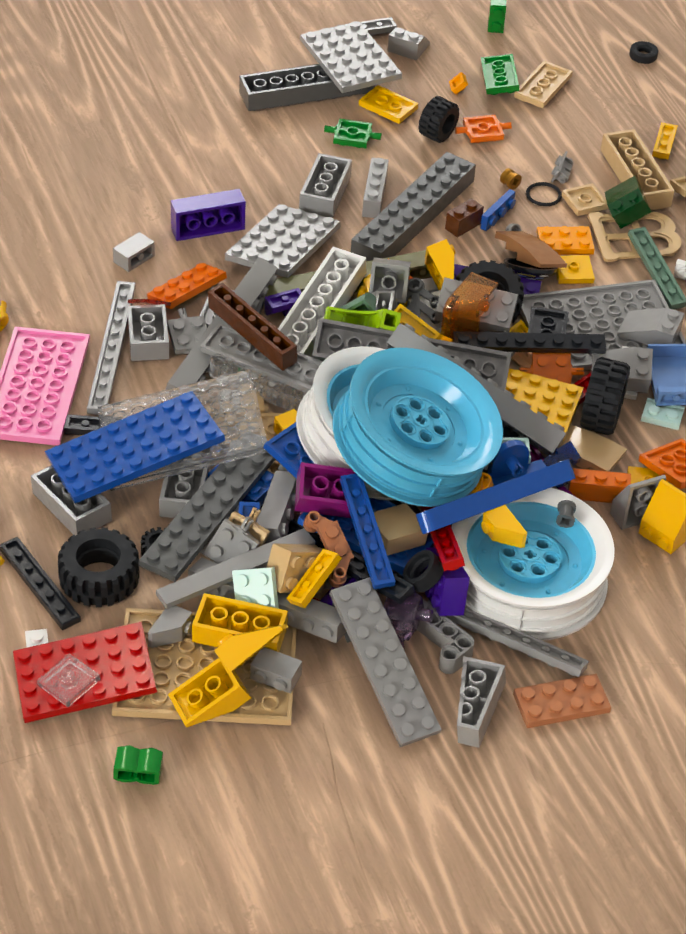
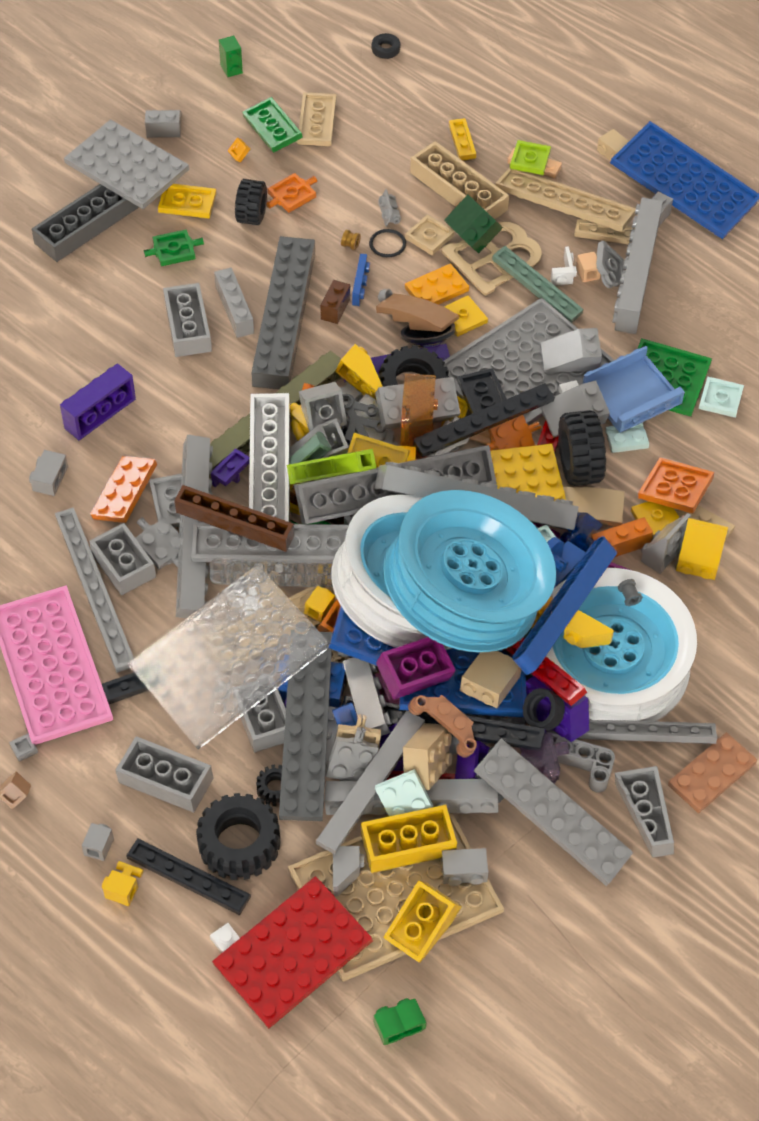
camera: 25 degrees left, 10 degrees up
clear plate [37,653,101,707] -> none
blue plate [45,391,225,504] -> none
clear red piece [128,299,171,306] -> none
yellow slope [214,624,289,672] -> none
light grey plate [225,204,341,278] -> none
yellow plate [286,549,342,608] -> none
blue plate [340,473,396,589] -> none
light grey plate [360,17,397,36] -> none

